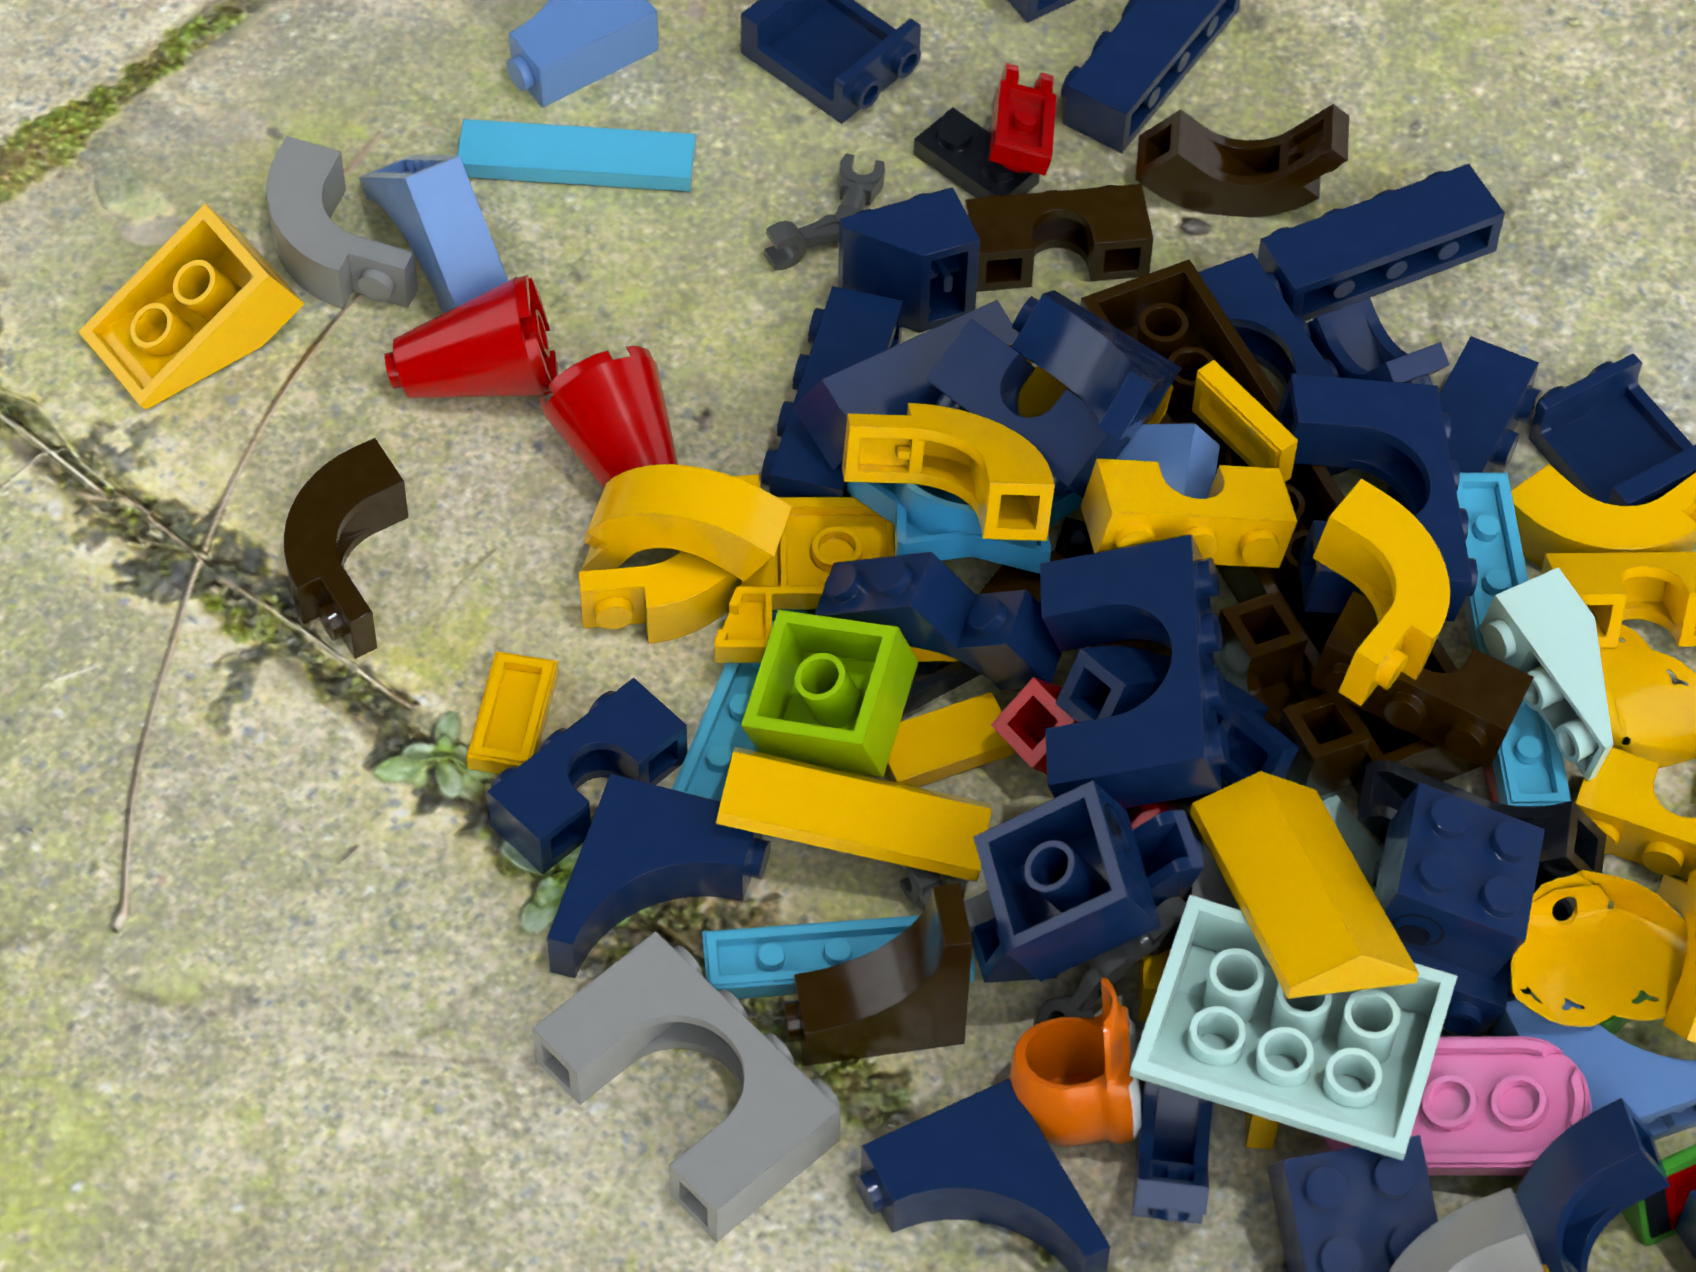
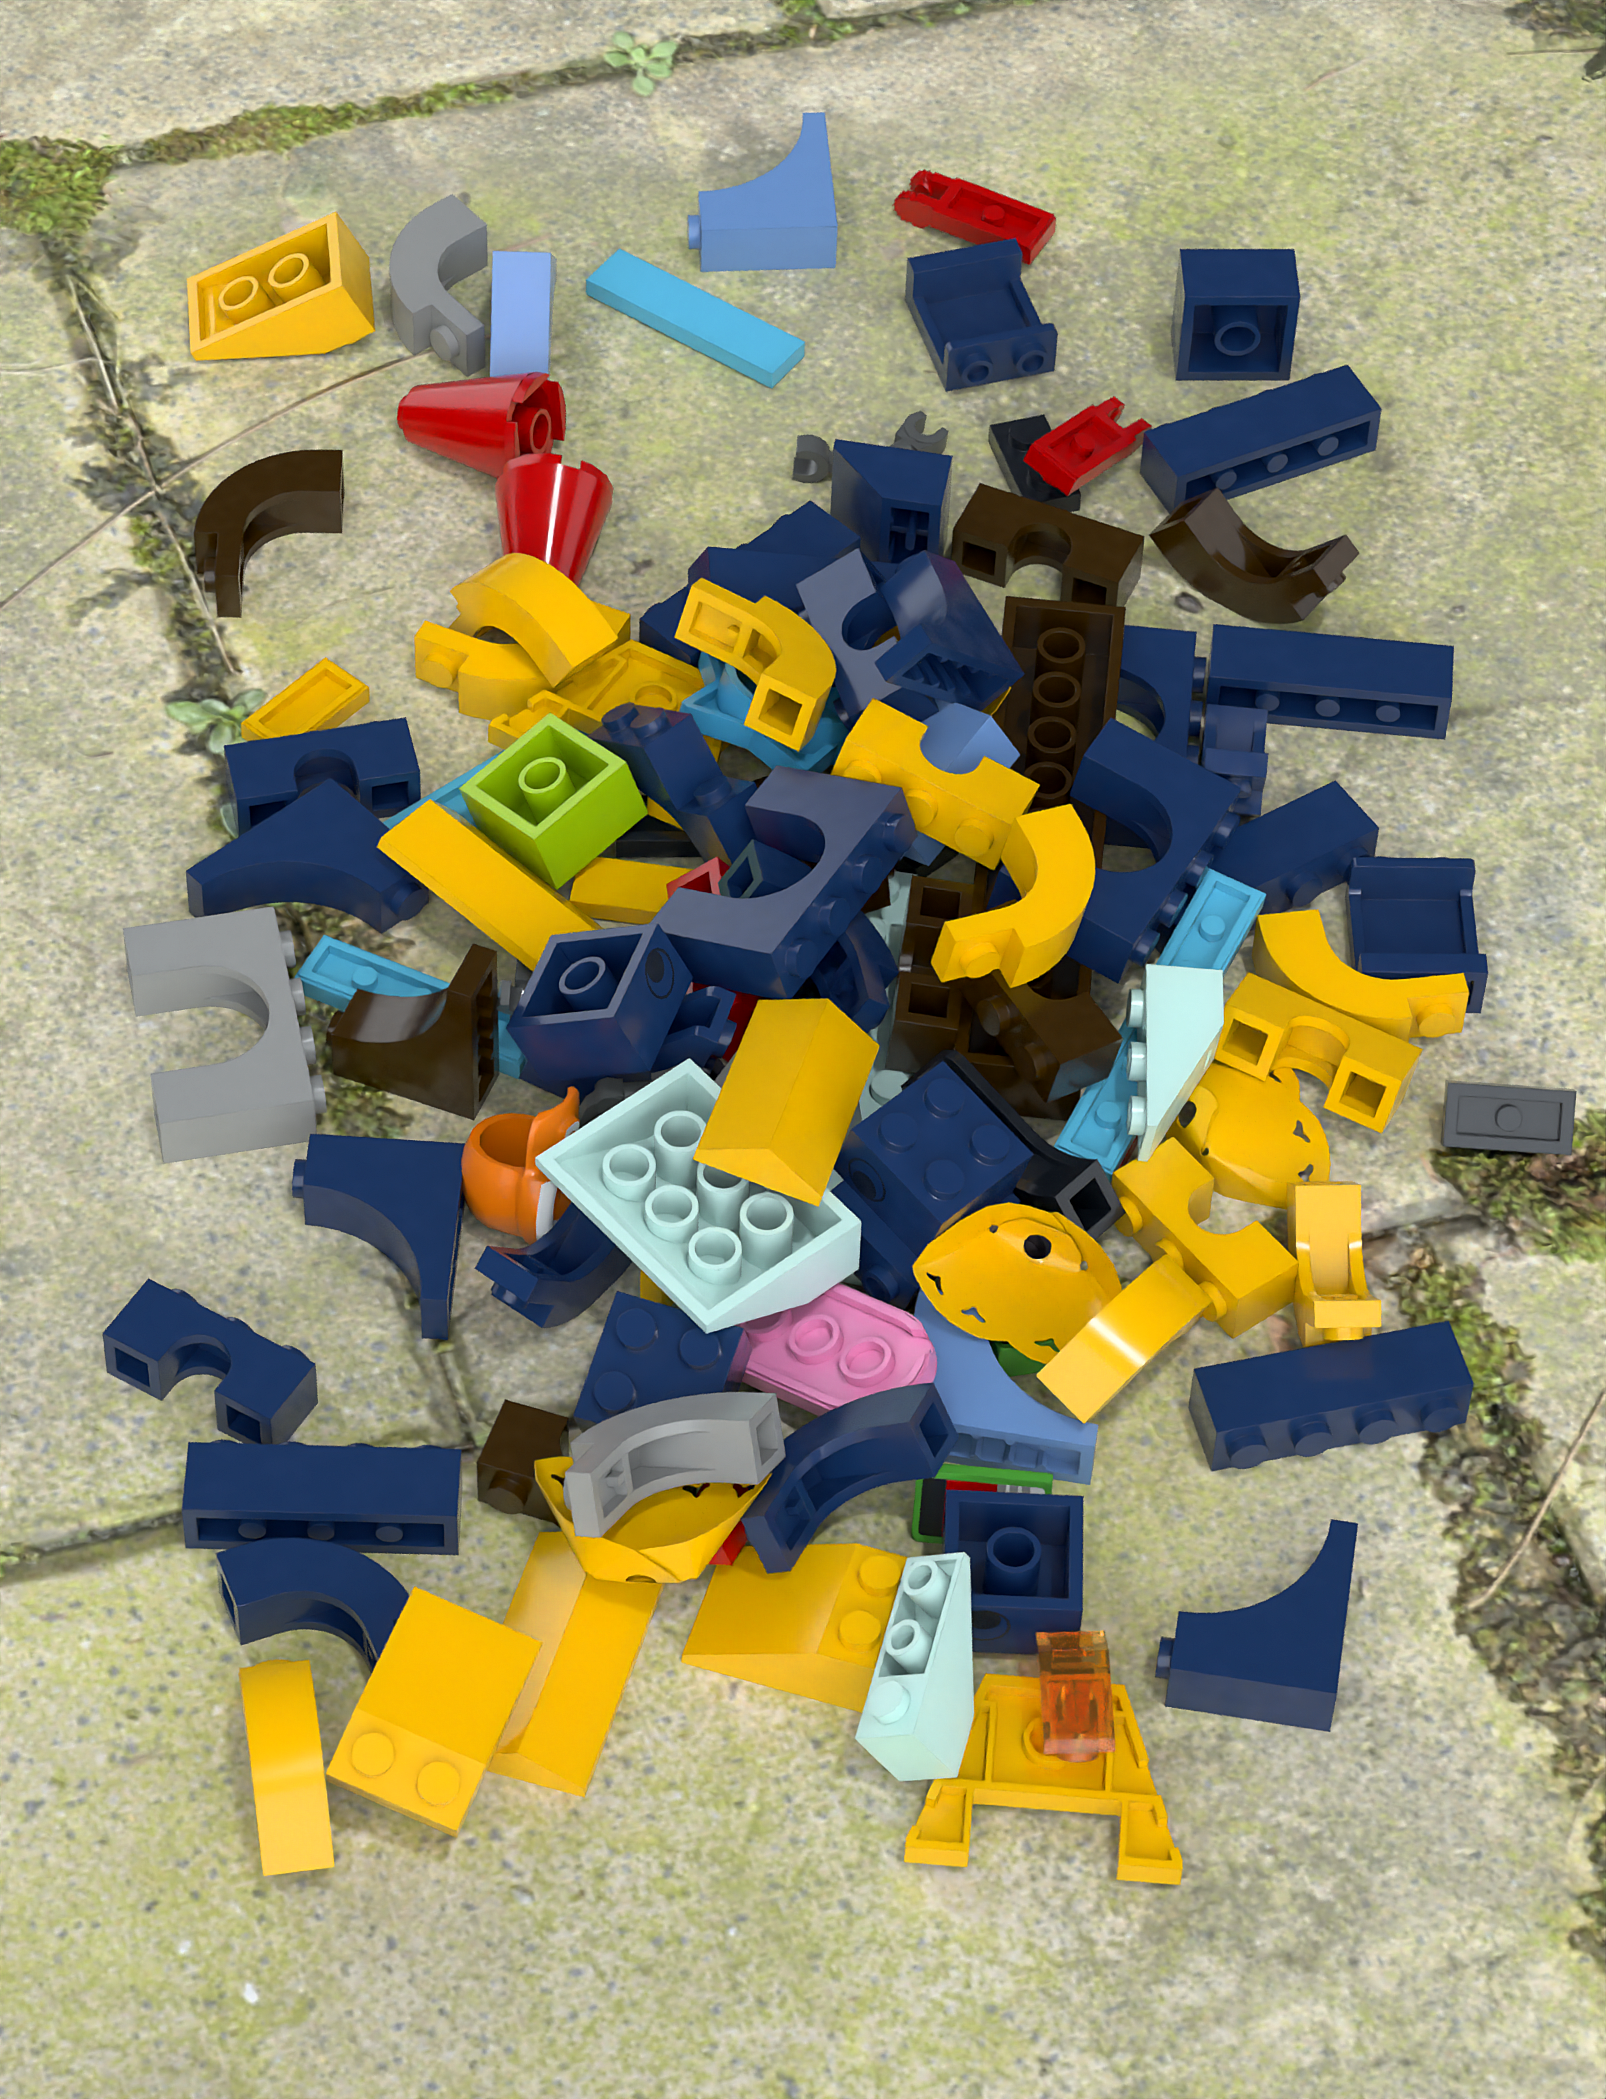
camera: 30 degrees right, 5 degrees down
yellow tile [1192,360,1298,482] -> none

